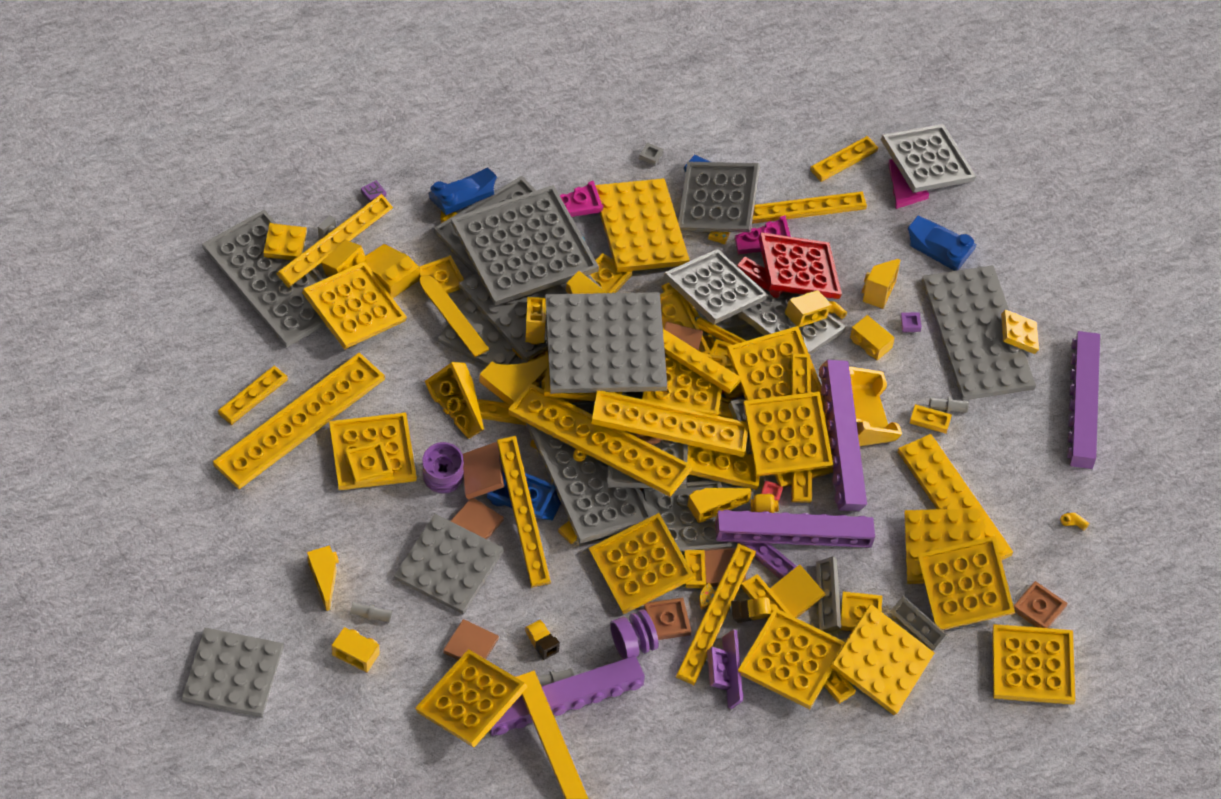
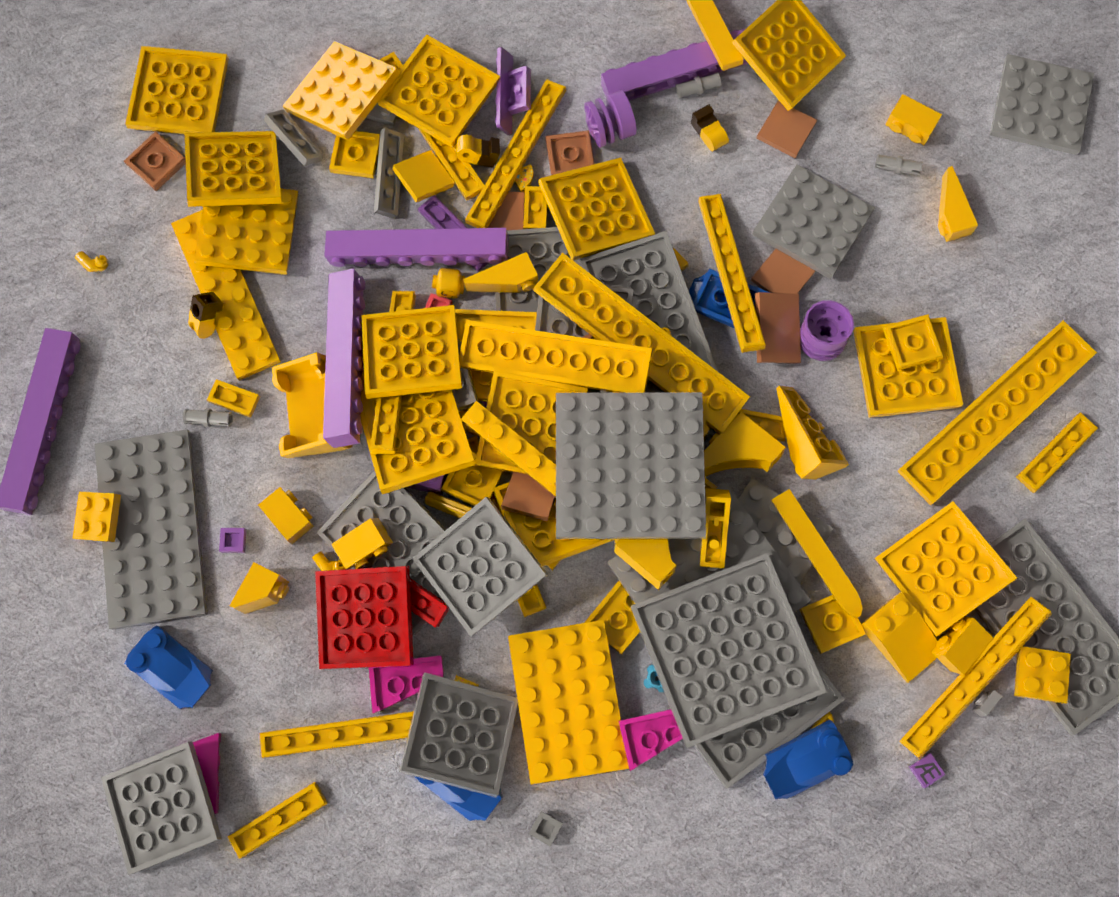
camera: 170 degrees left, 20 degrees up
none -> dark brown leg [188,292,224,339]

